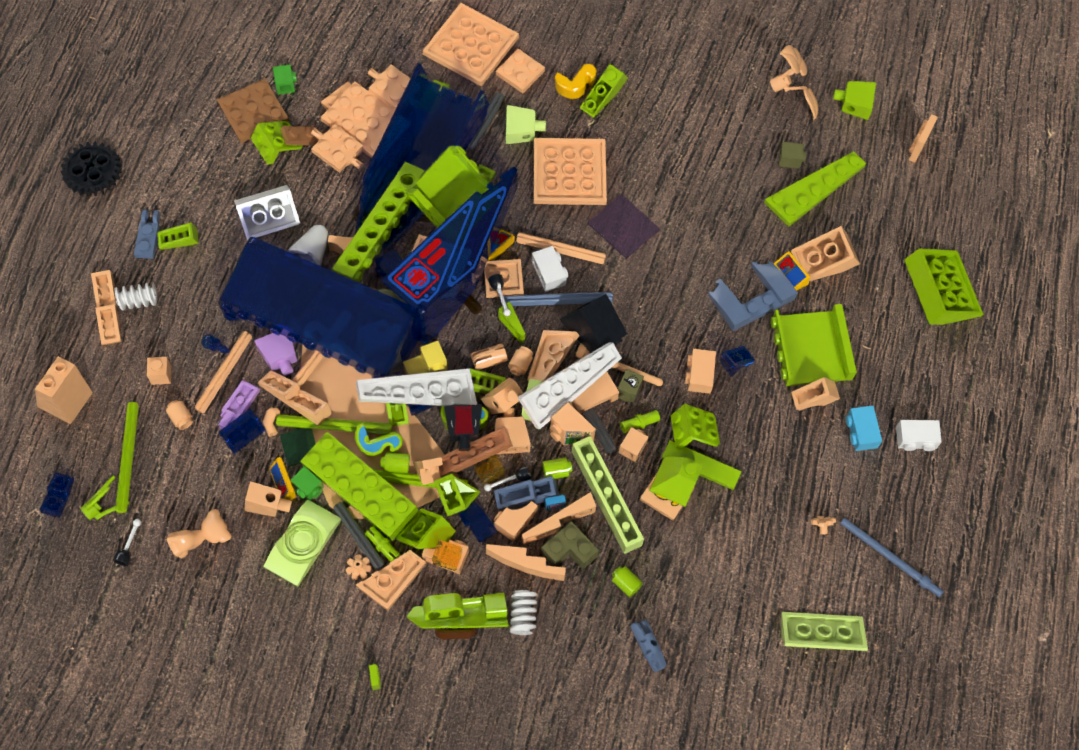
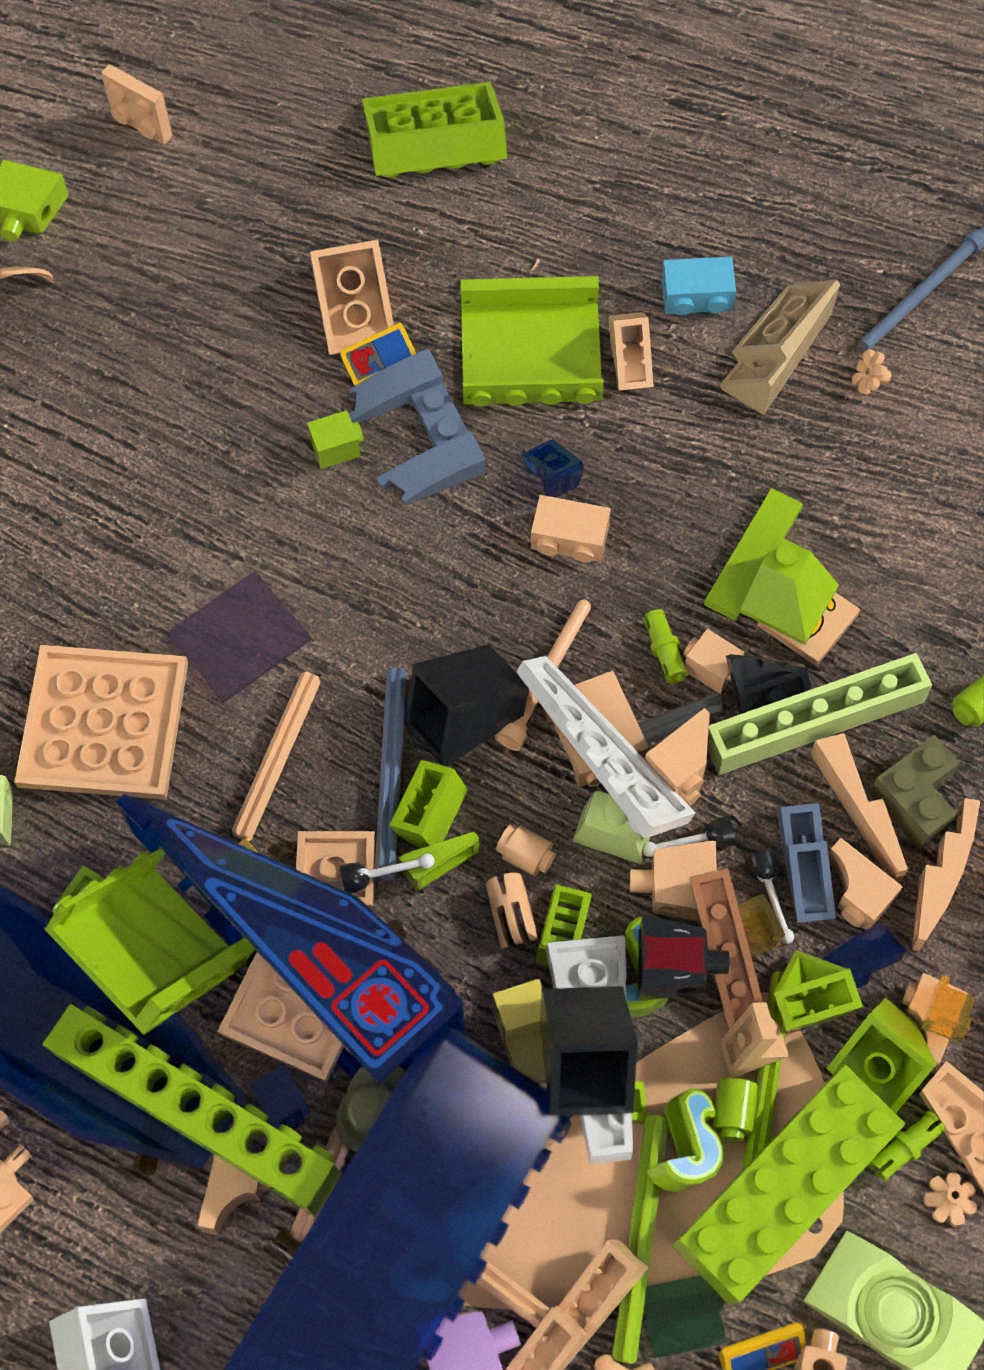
camera: 80 degrees left, 0 degrees up
white cone [285,225,329,276] -> none
bright green brick [290,466,324,501] -> none
dark grey axle [334,502,384,570] -> none
light nougat torso [481,378,523,414] -> none
light nougat wing [527,330,579,382] -> none
white brick [532,246,568,292] -> none
lime brick [542,457,572,479] -> none
dark azure tile [544,495,566,511] -> none
olive brick [618,369,644,403] -> none
lime bracket [670,404,720,449] -> none
lime wing [764,152,866,227] -> none
olive brick [778,142,806,169] -> none
white brick [896,420,942,451] -> none
none -> lime brick [307,410,364,469]
none -> lime brick [389,760,468,849]
none -> black slope [540,986,638,1116]
none -> hinge [643,816,735,857]
none -> tan slope [720,279,840,415]
none -> black wing [726,654,811,715]

